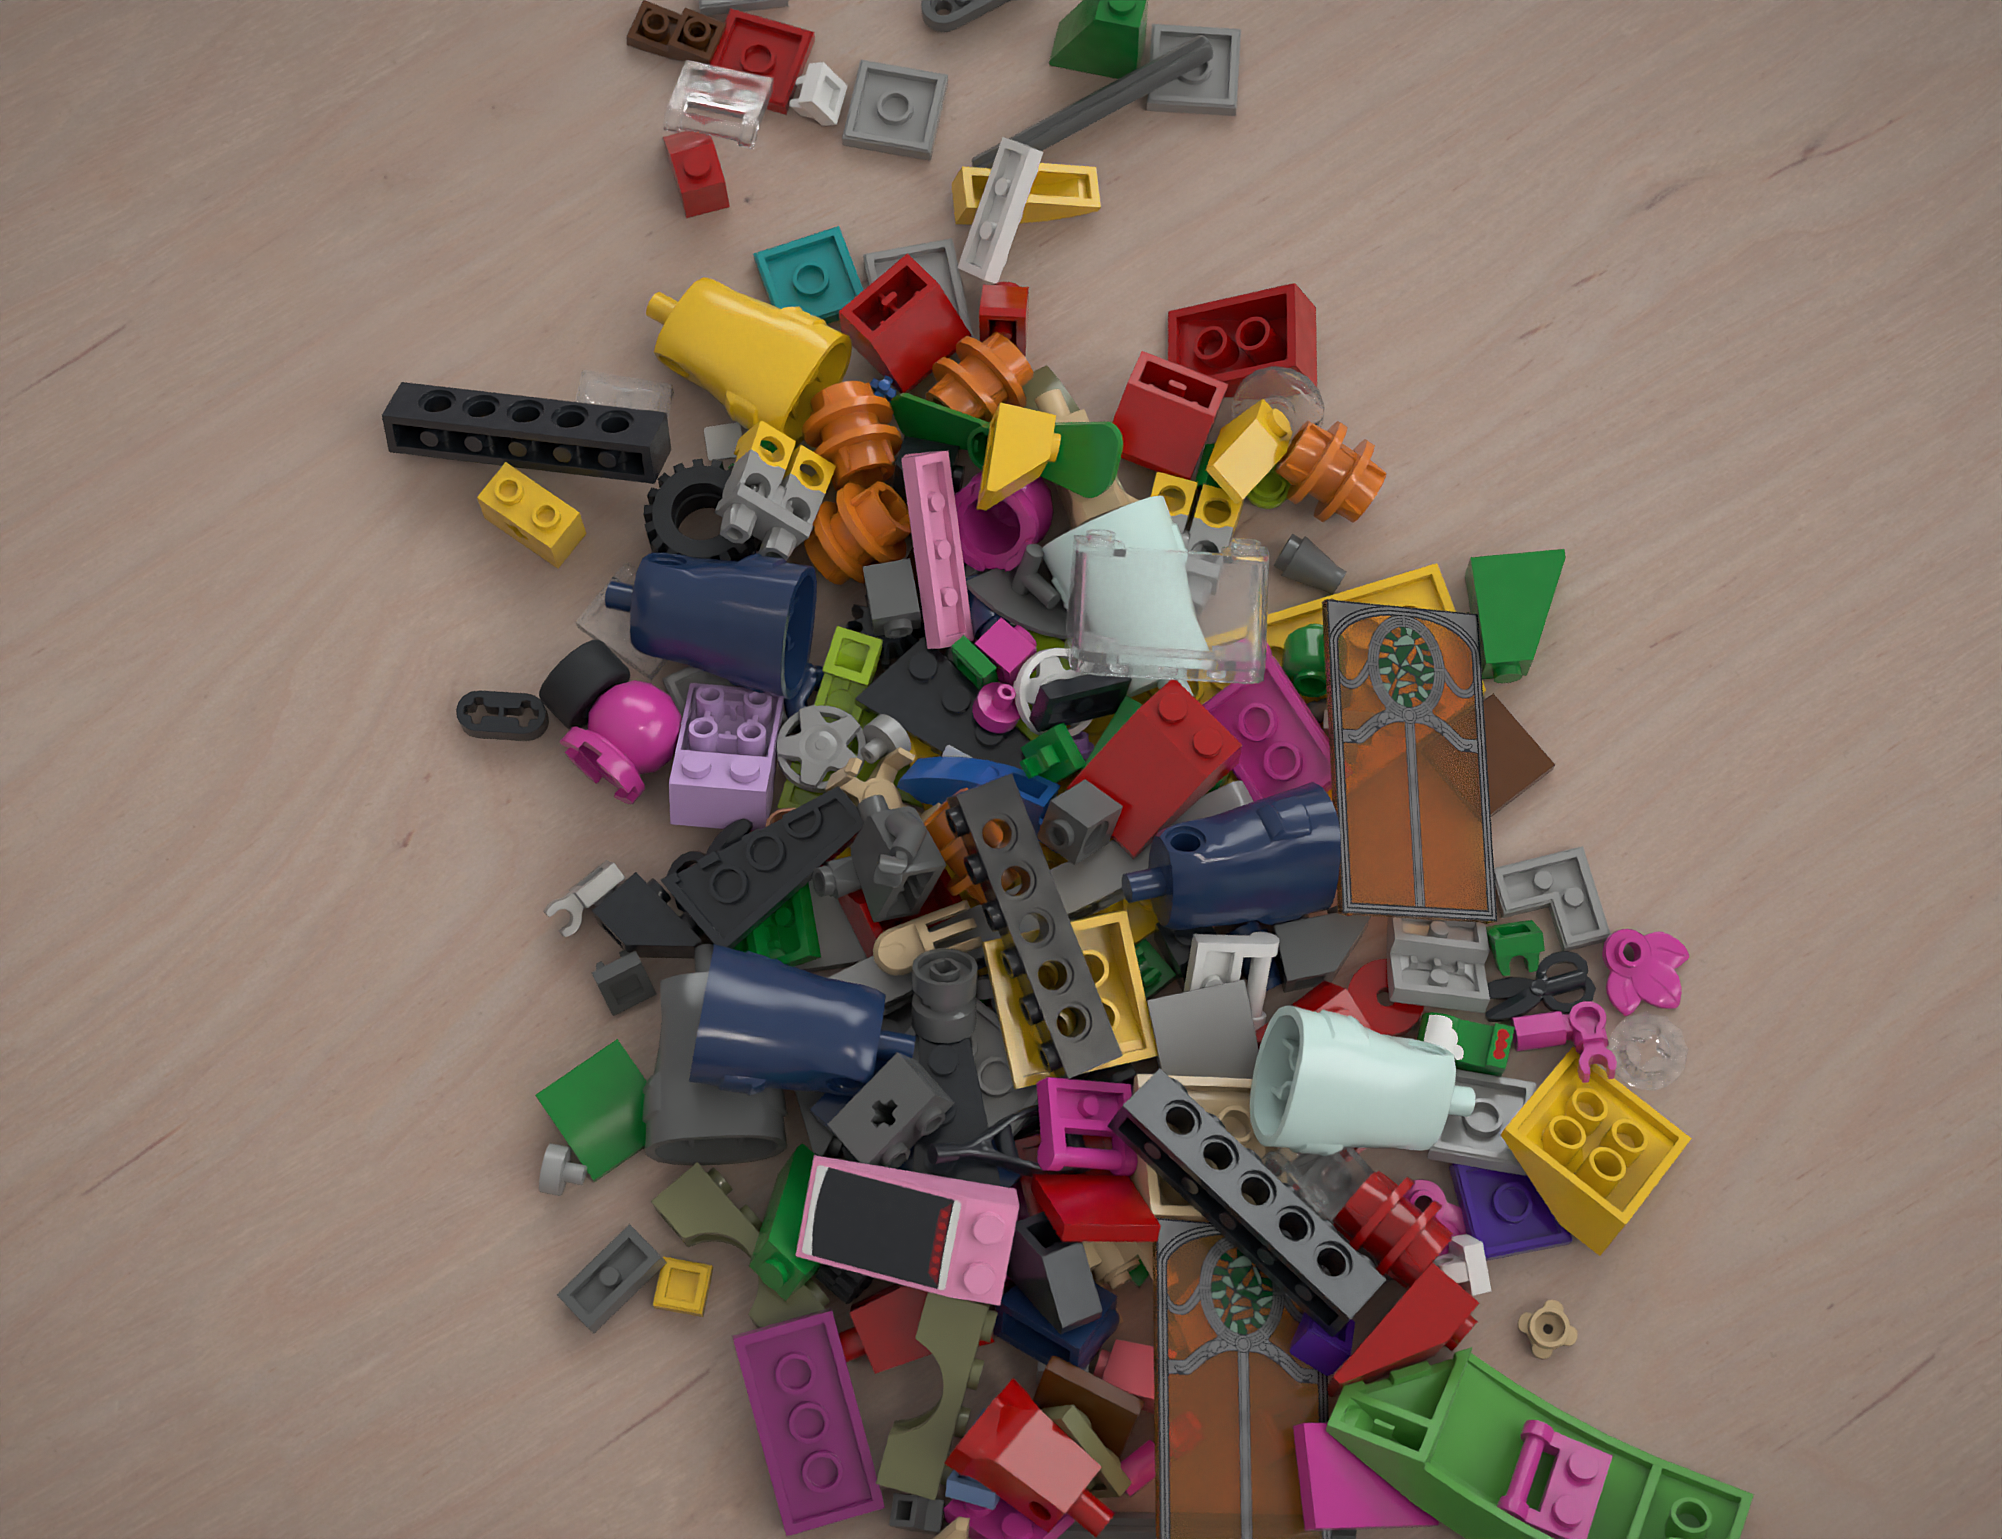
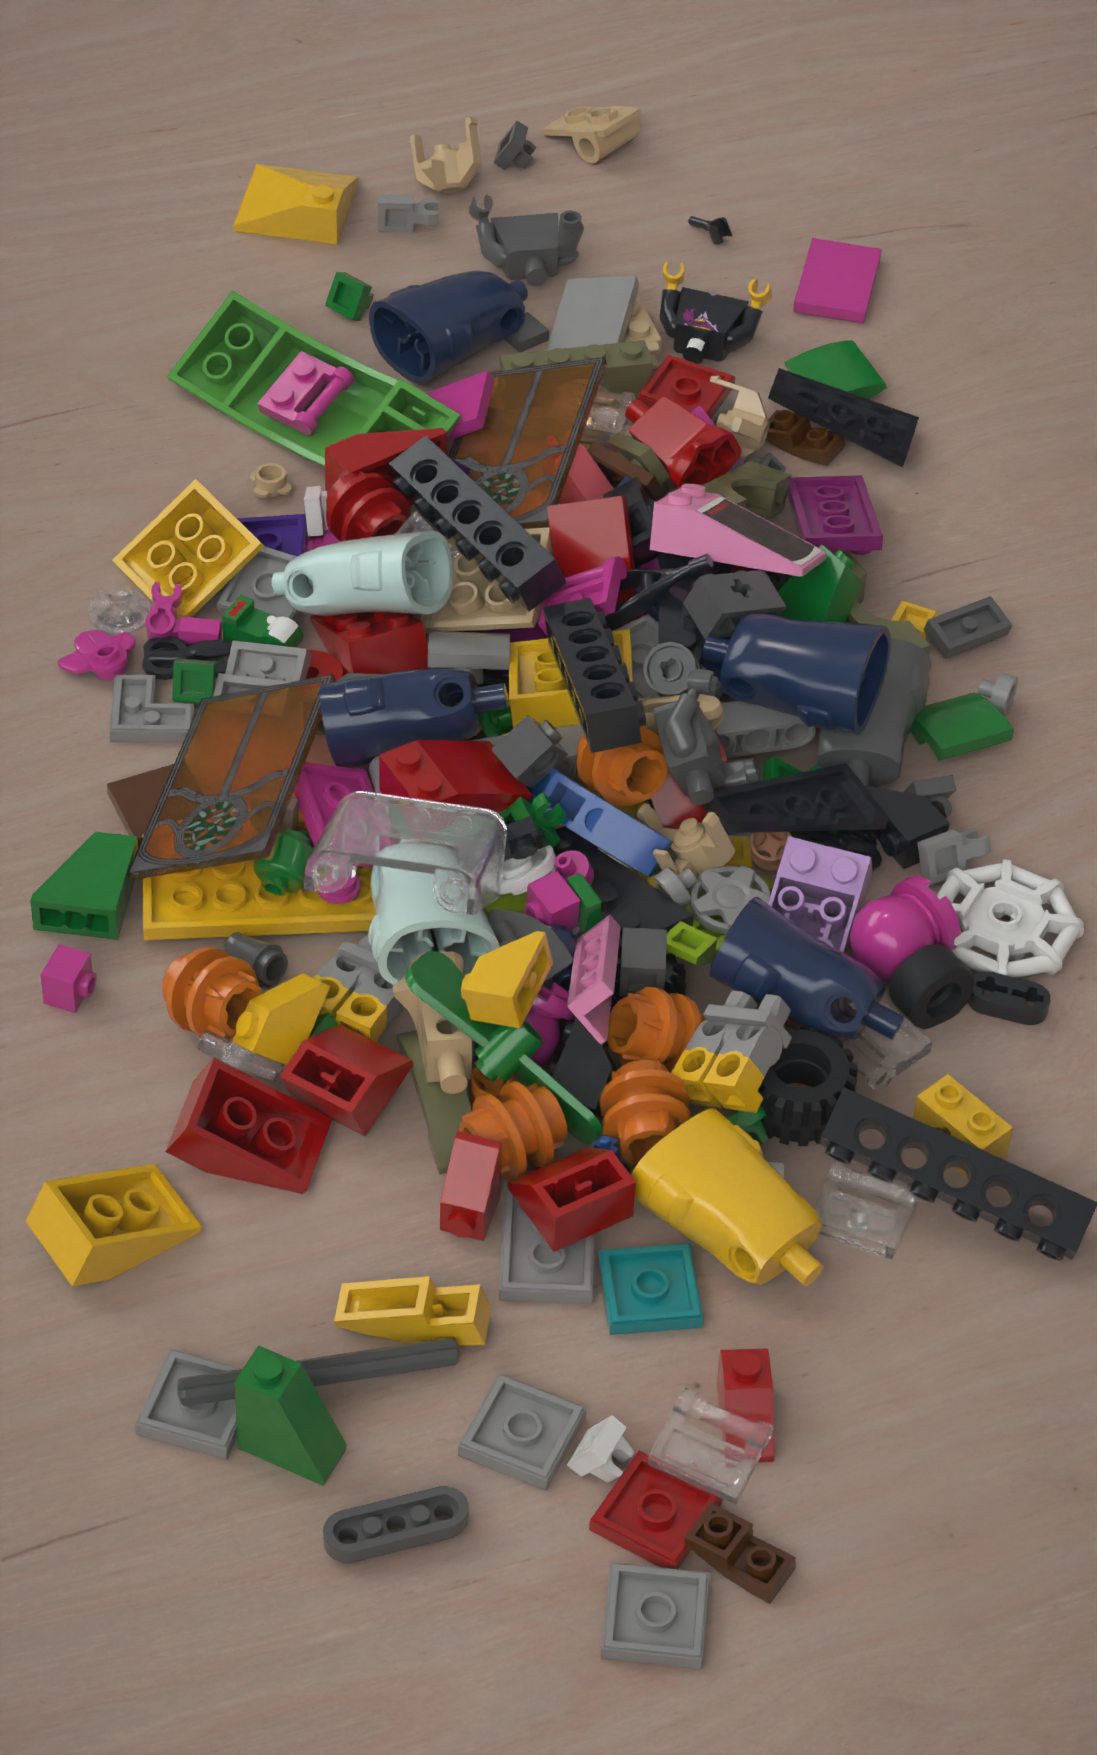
camera: 170 degrees left, 25 degrees down
white plate [957,137,1044,284] -> none
none -> yellow slope [26,1164,202,1287]
none -> dark pink plate [40,944,97,1013]
none -> white plate [936,859,1084,978]

